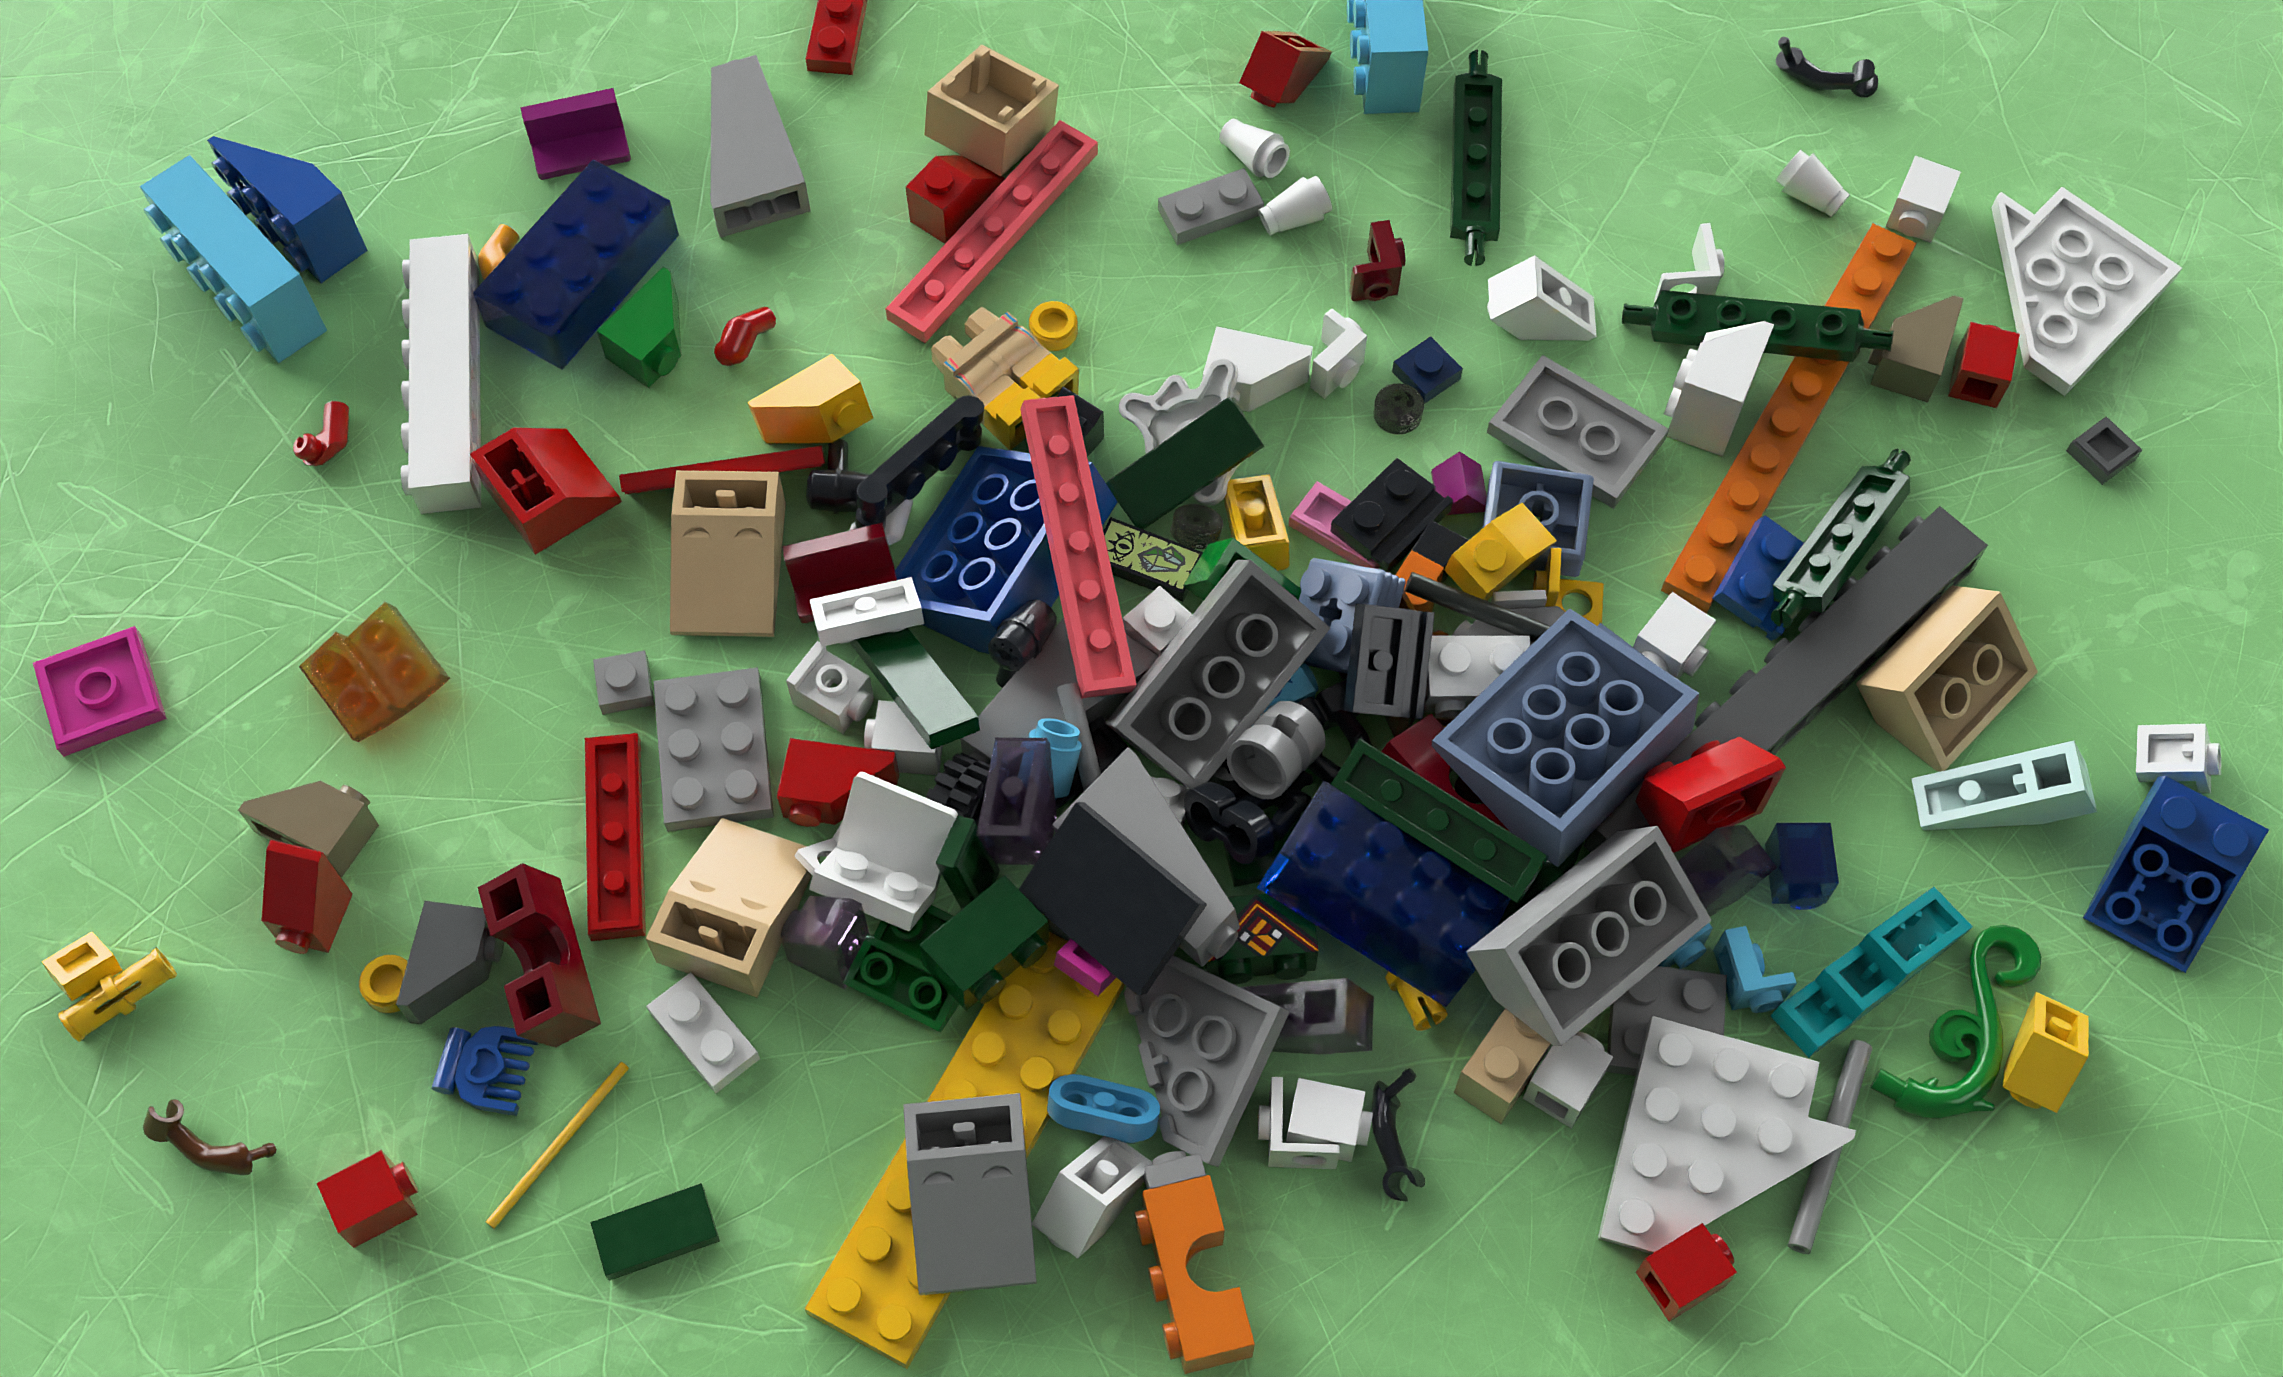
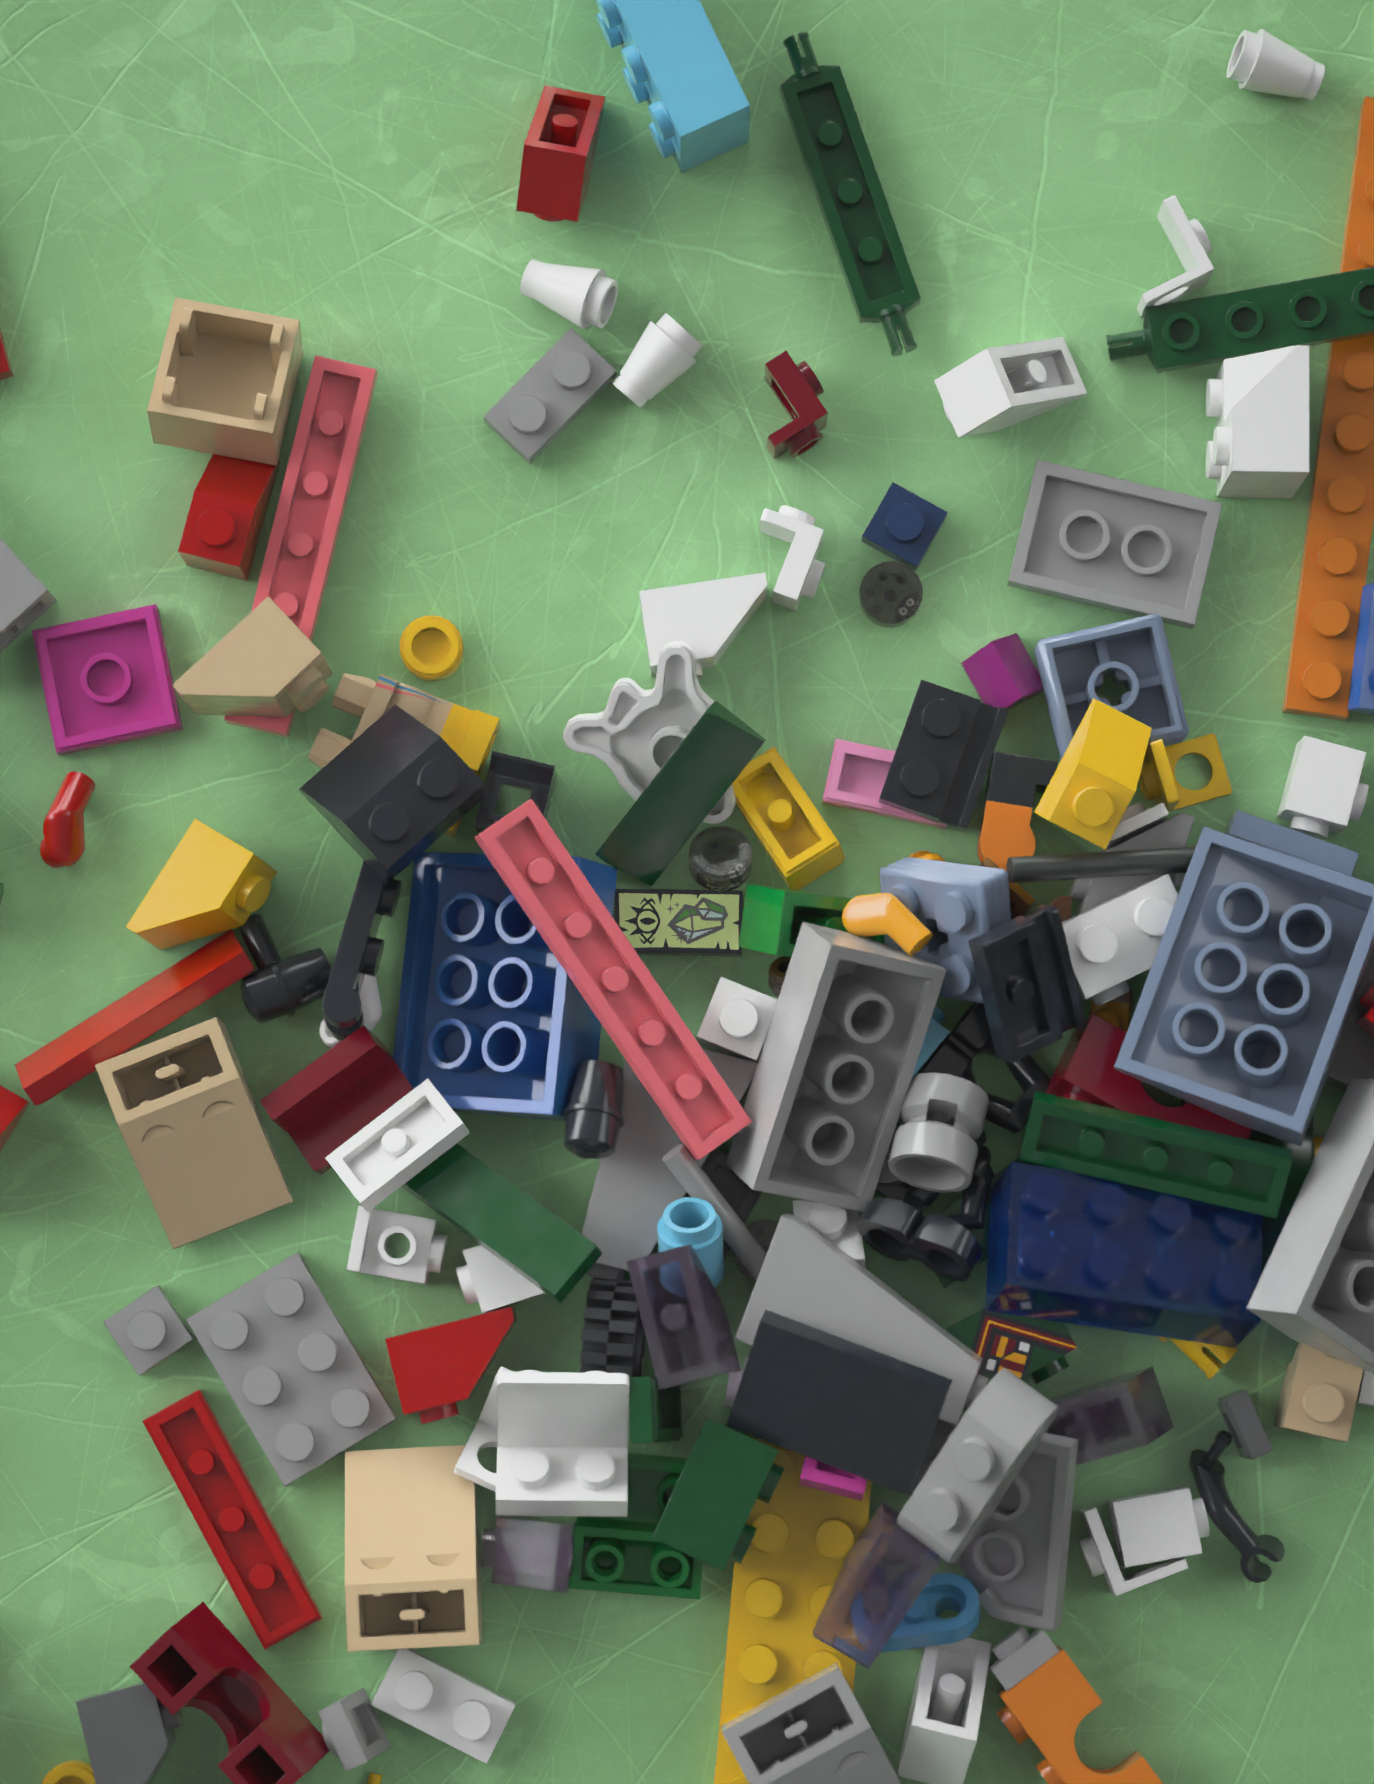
camera: 20 degrees left, 20 degrees up
none -> dark pink tile [32,604,183,756]
none -> tan slope [172,596,333,717]
none -> black slope [300,704,484,885]
none -> light grey plate [318,1688,391,1771]
none -> clear purple slope [813,1503,940,1669]
none -> light orange arm [842,893,933,956]
none -> light grey brick [896,1368,1059,1564]
none -> dark grey tile [1217,1390,1273,1460]

